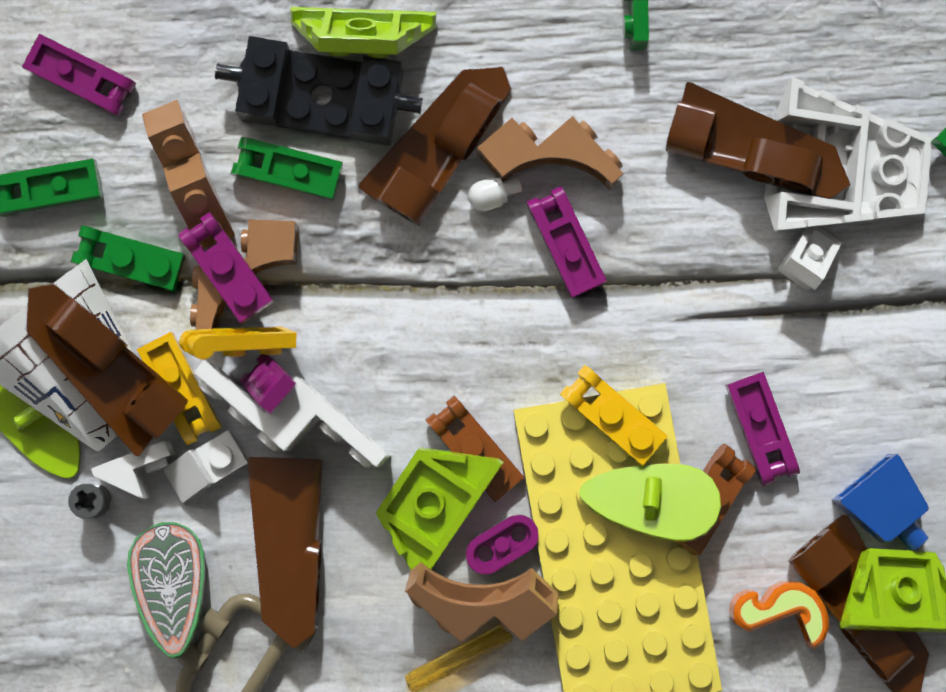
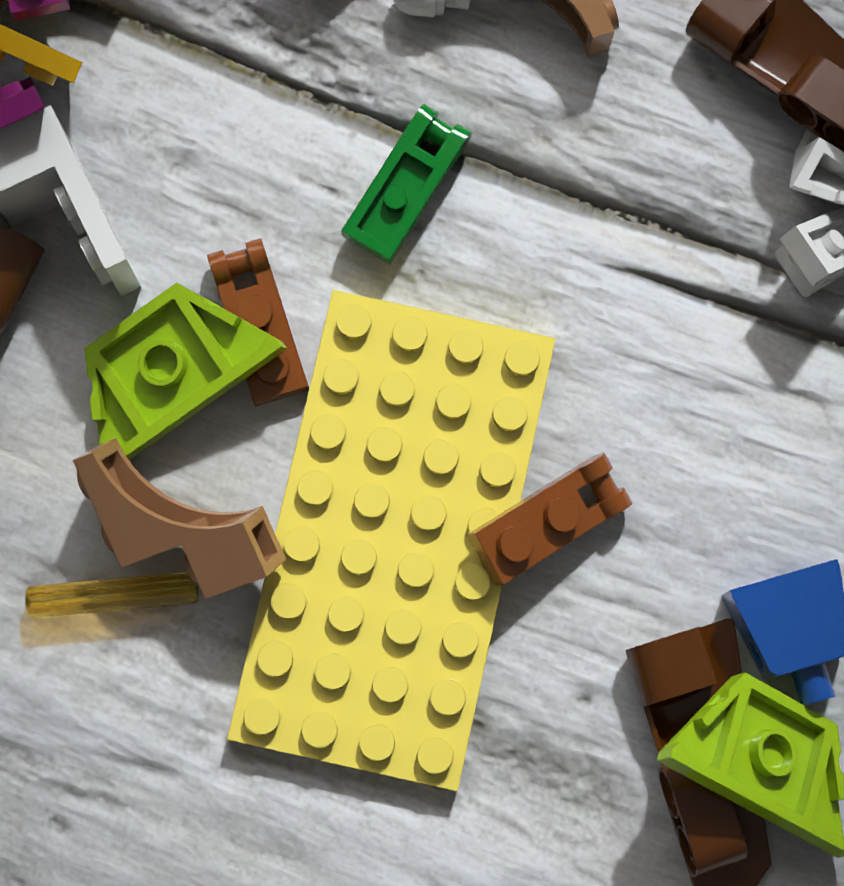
camera: 20 degrees right, 5 degrees down
magenta plate [466,514,539,574] -> none
magenta plate [526,186,607,299] -> none
yellow plate [559,365,668,466] -> none
lime shield [579,464,721,542] -> none
magenta plate [725,371,800,487] -> none
orange animal [729,581,829,650] -> none
none -> green plate [341,104,472,265]

